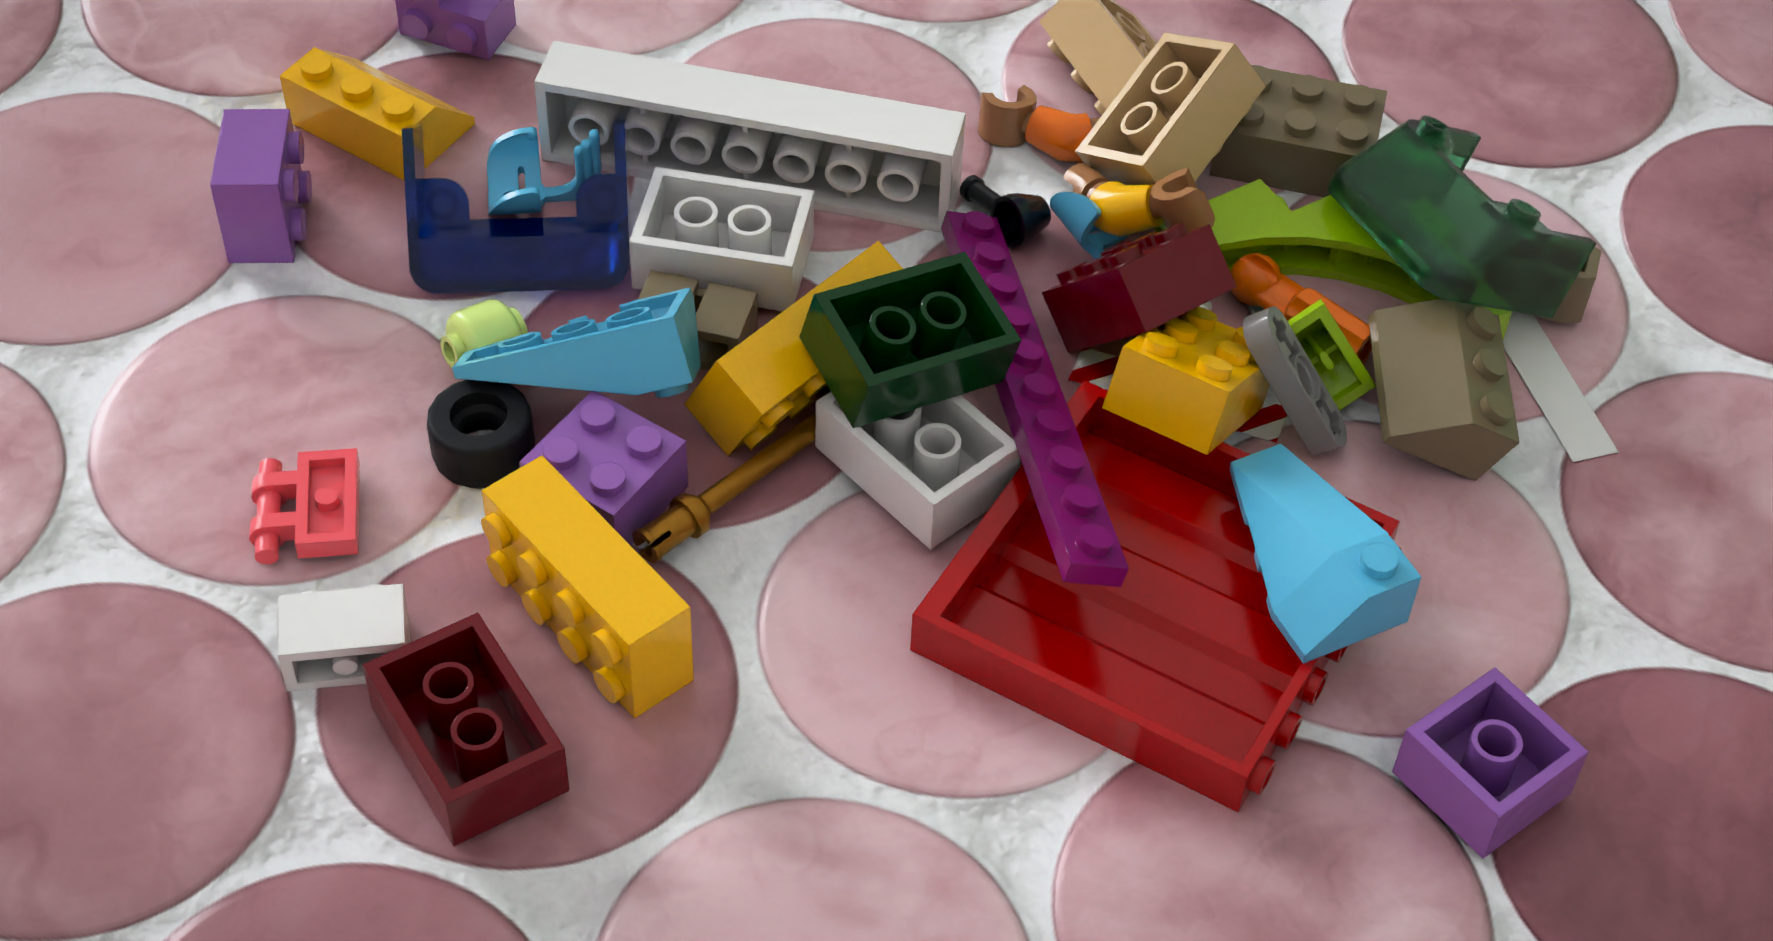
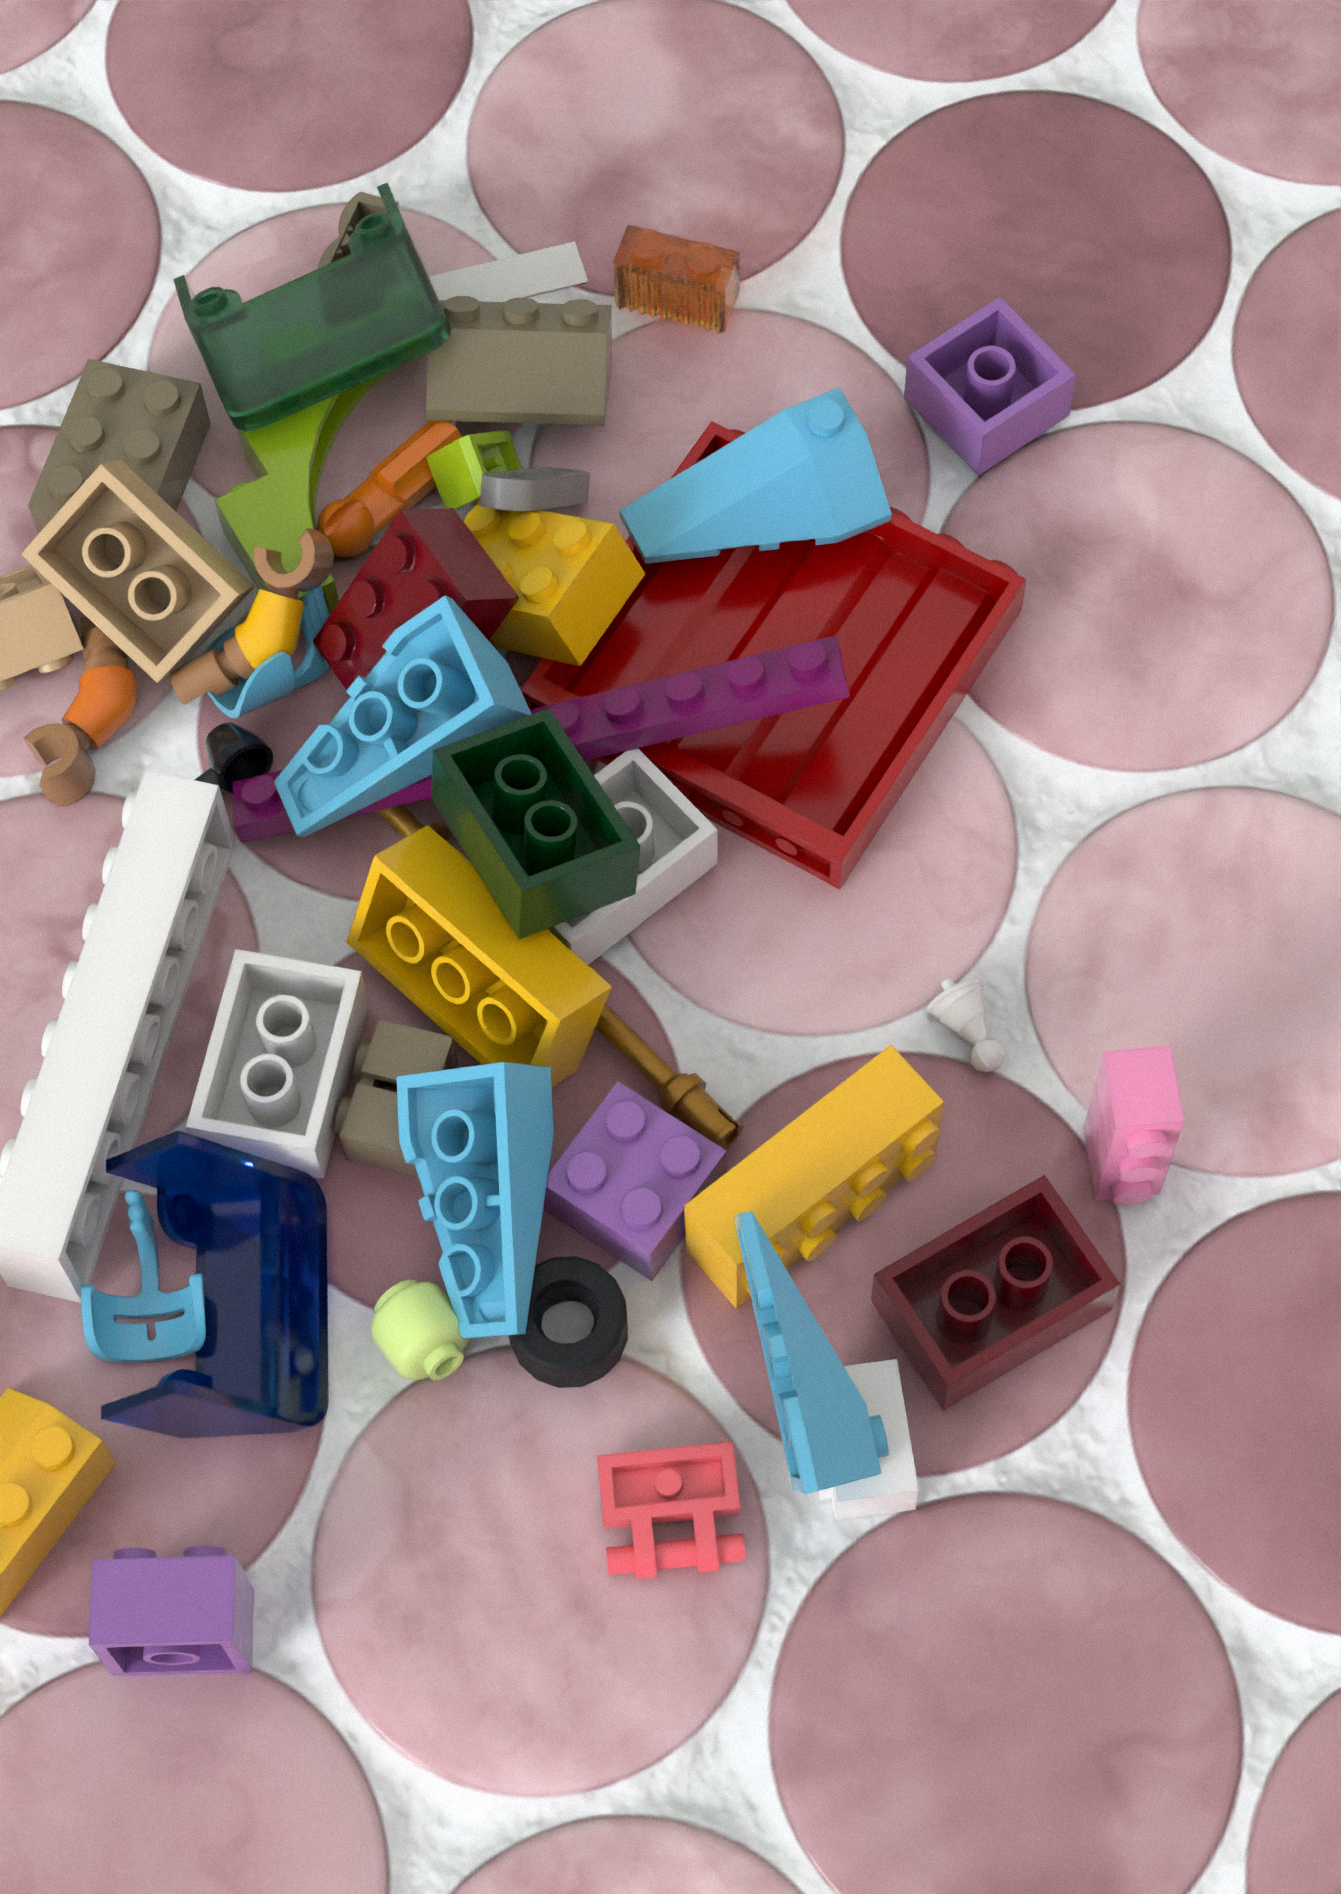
camera: 85 degrees left, 15 degrees up
none -> medium azure wedge [274,596,531,837]
none -> clear orange brick [613,224,740,334]
none -> medium azure wedge [734,1211,889,1494]
none -> white piece [926,978,1005,1072]
none -> bright pink brick [1083,1046,1184,1206]

